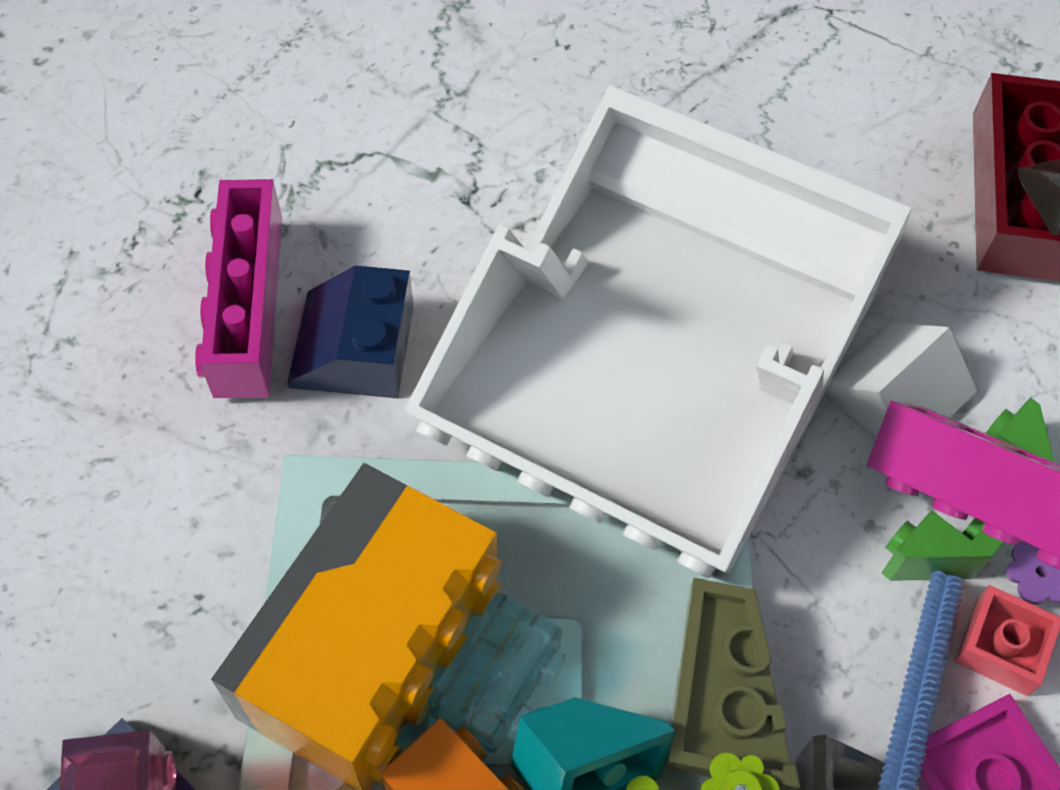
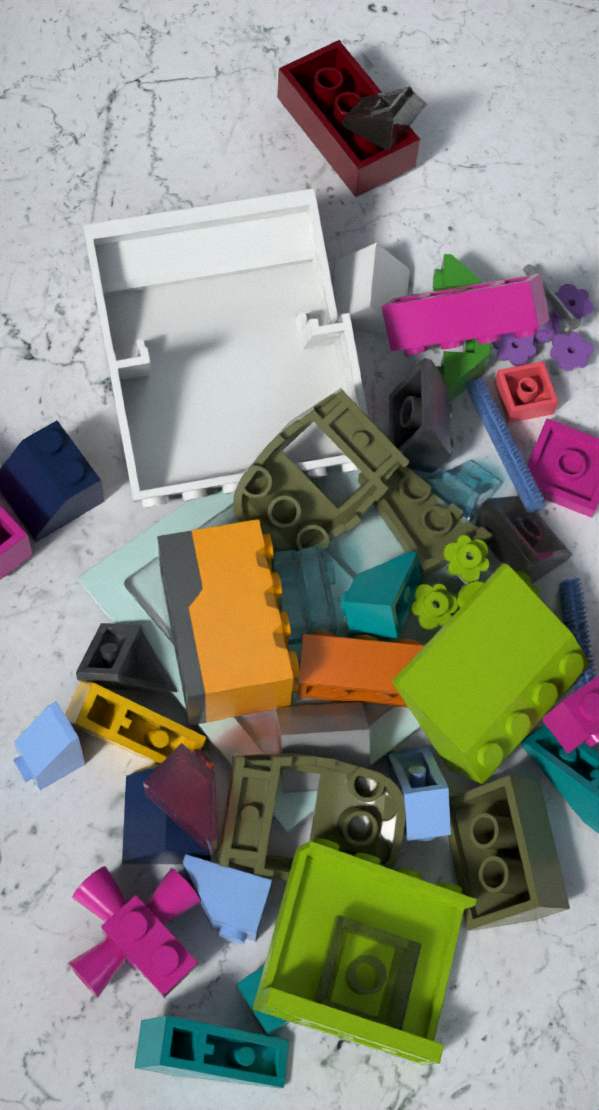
camera: 45 degrees left, 5 degrees up
none -> light blue slope [13,701,85,791]
none -> yellow slope [65,682,206,765]
none -> flat silver slope [76,623,177,692]
none -> olive slope [233,388,409,561]
none -> flat silver slope [389,358,454,473]
none -> clear light blue slope [420,459,503,522]

